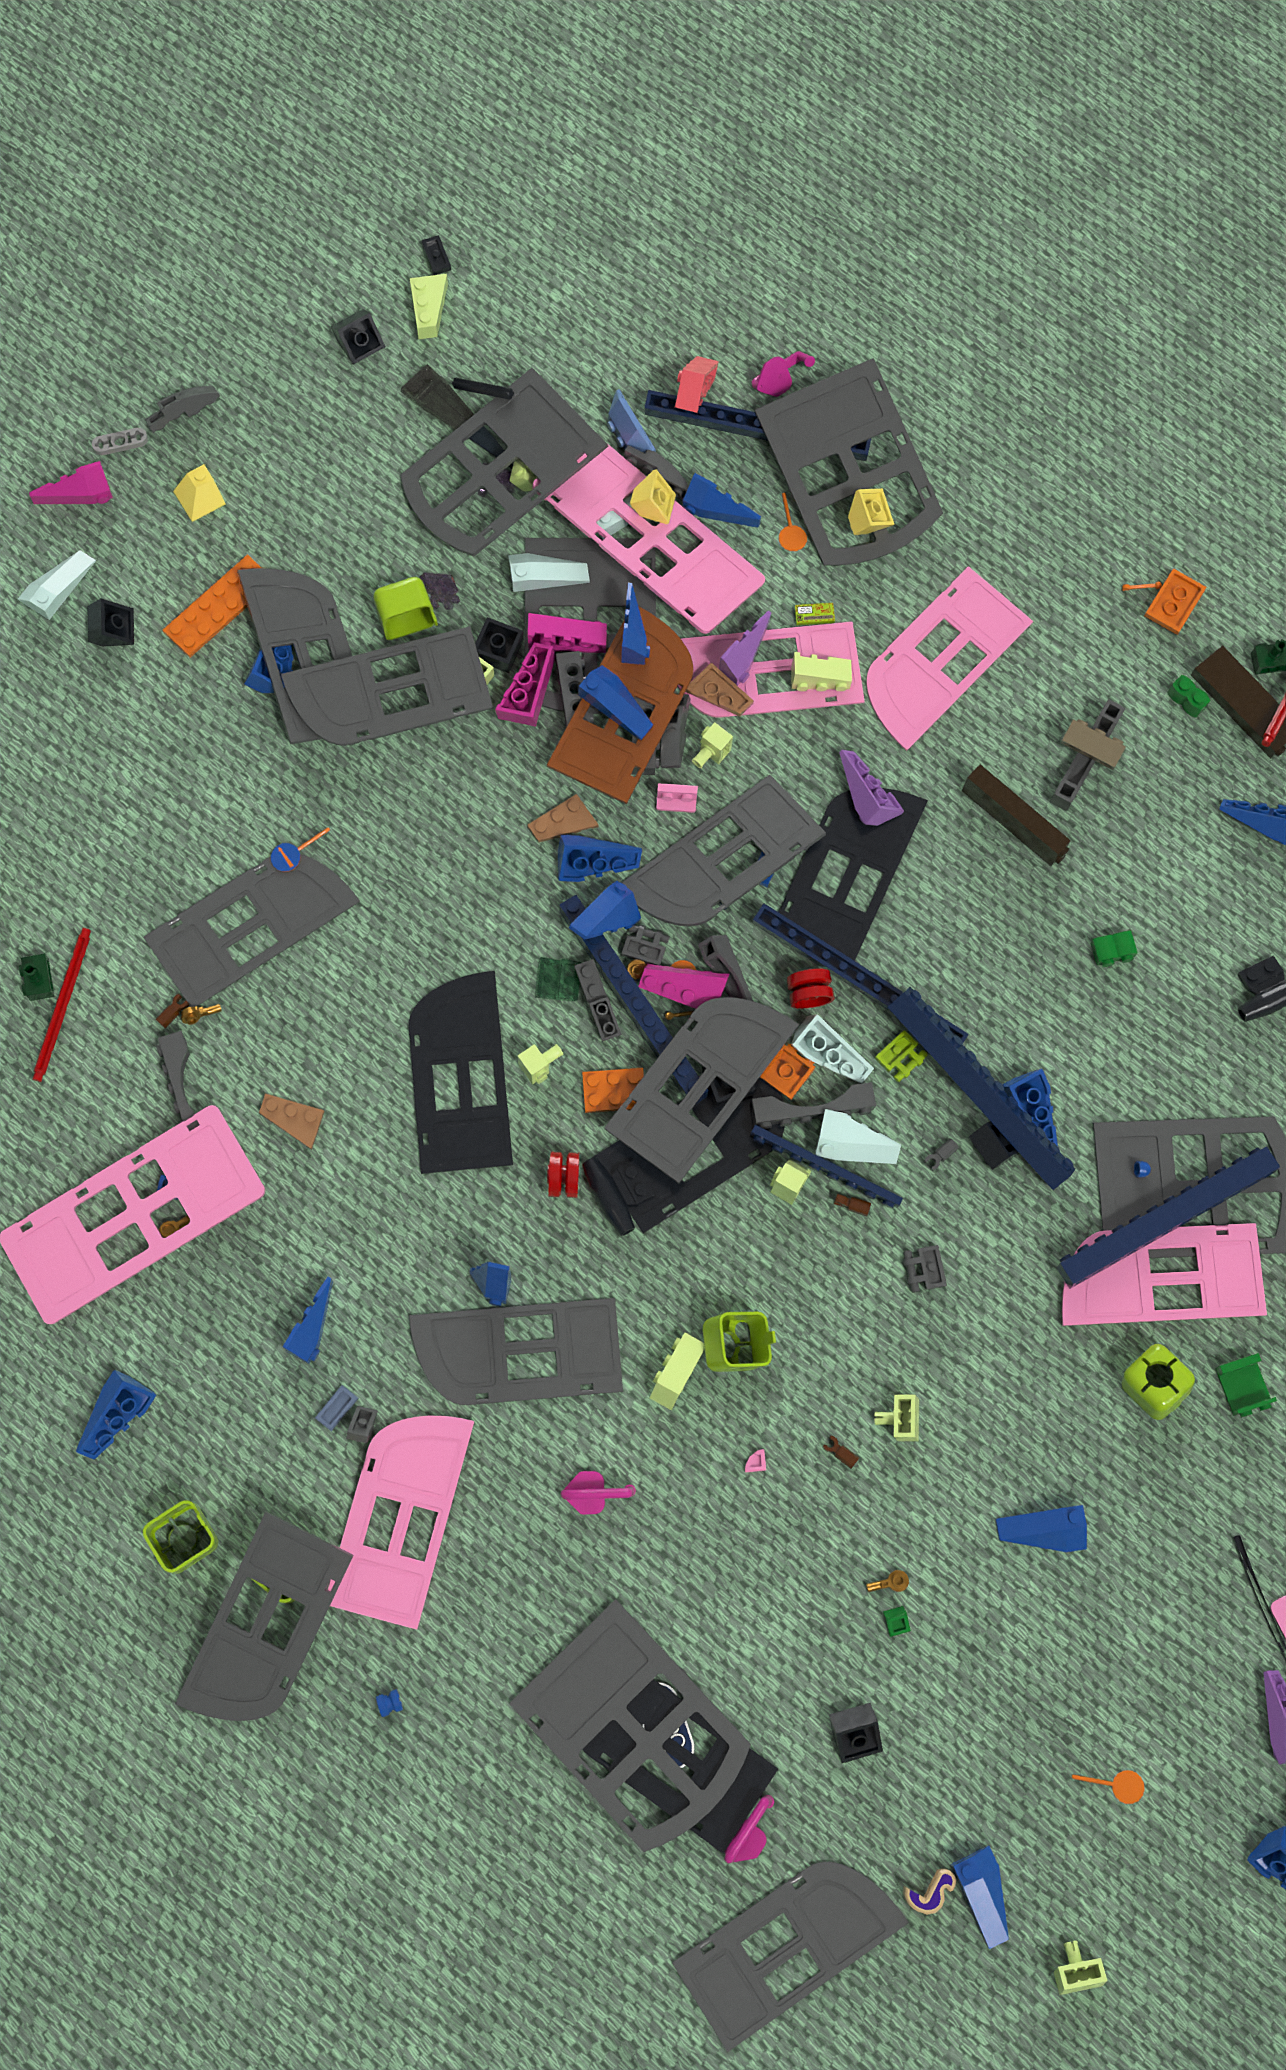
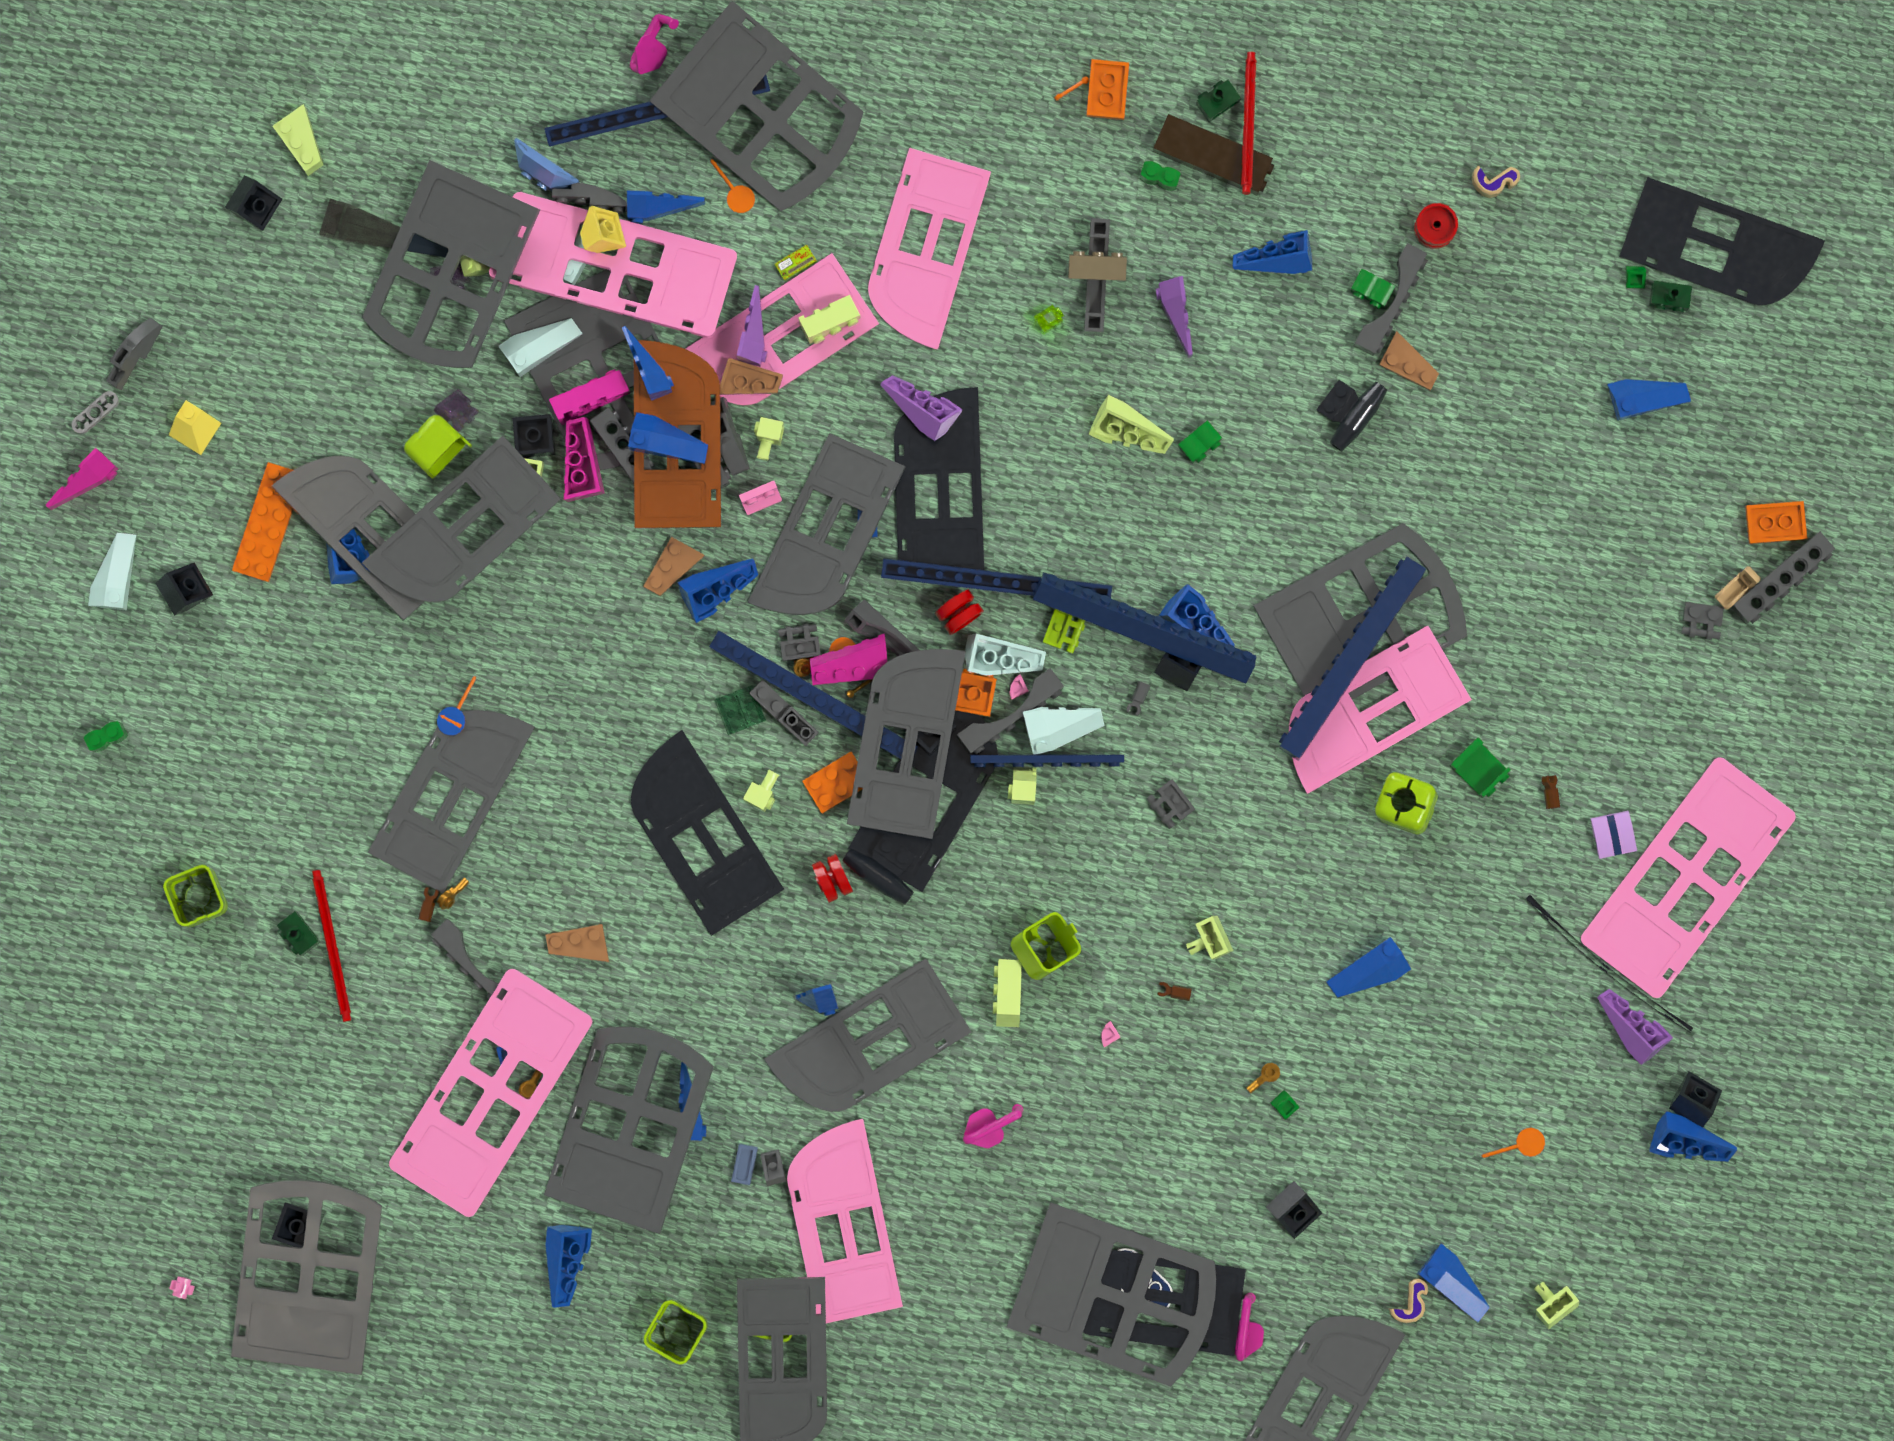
camera: 20 degrees left, 10 degrees up
blue wheel [376,1689,403,1717] -> none
black plate [421,235,451,275] -> none
black axle [452,377,514,400] -> none
blue wedge [569,881,641,939] -> none
coral wedge [675,356,719,413] -> none
reddish brown bar [834,1194,871,1217] -> none
light yellow slope [848,488,894,535] -> none
dark brown brick [962,764,1071,867] -> none
blue hinge [1134,1161,1151,1178] -> none
none -> dark grey door [544,1027,714,1234]
none -> bright pink tile [1010,674,1029,700]
none -> clear neon green window [1033,304,1064,335]
none -> yellowish green wedge [1089,395,1174,454]
none -> medium lavender wedge [1155,276,1193,358]

